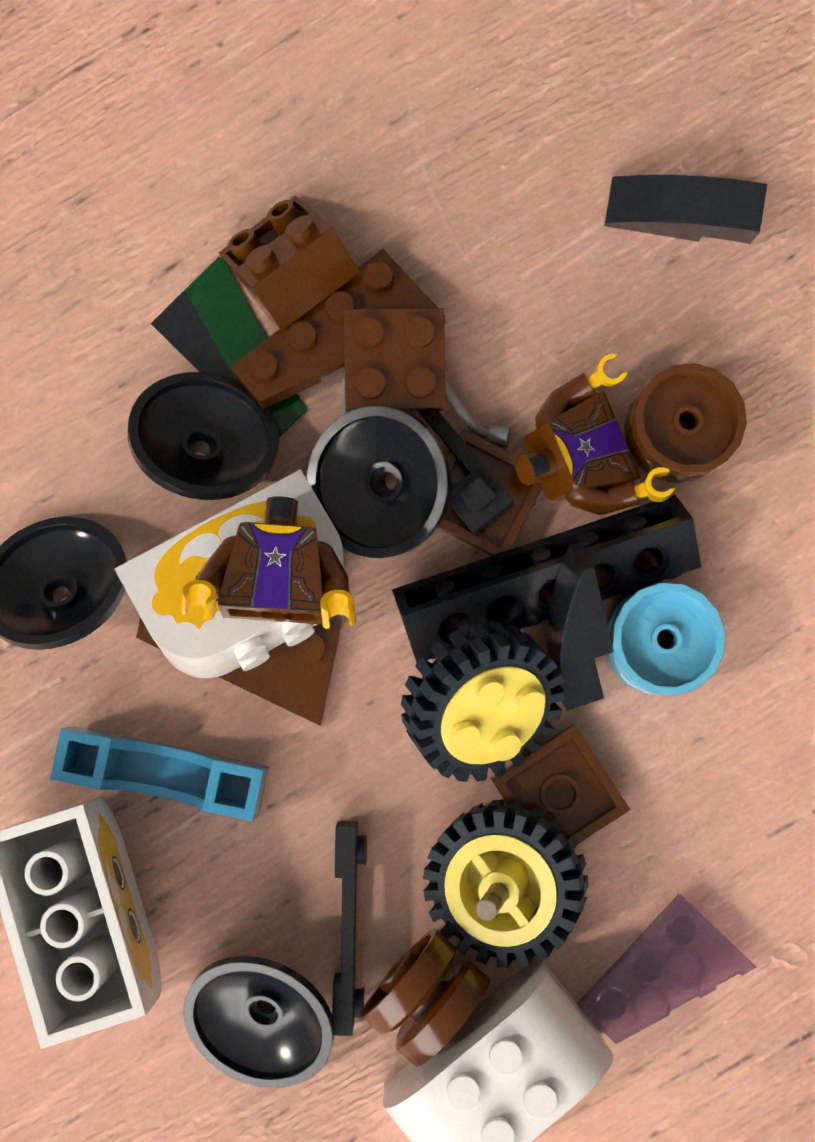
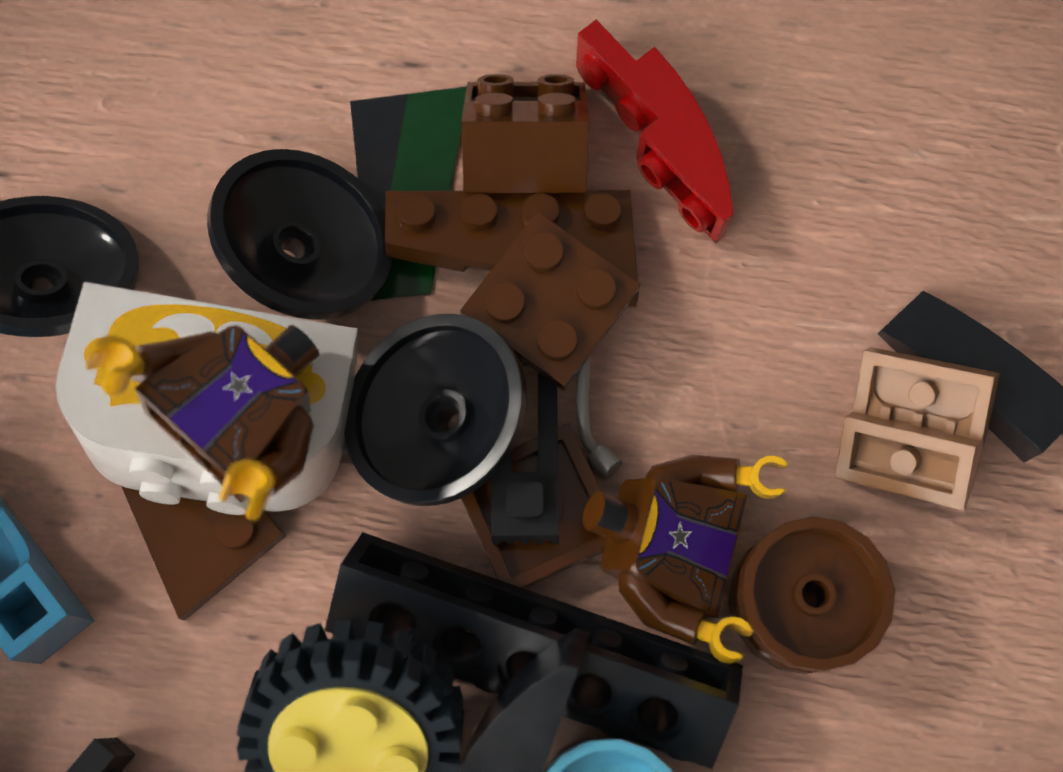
camera: 40 degrees right, 10 degrees down
none -> red slope [576,19,734,243]
none -> medium nougat slope [835,347,1000,510]

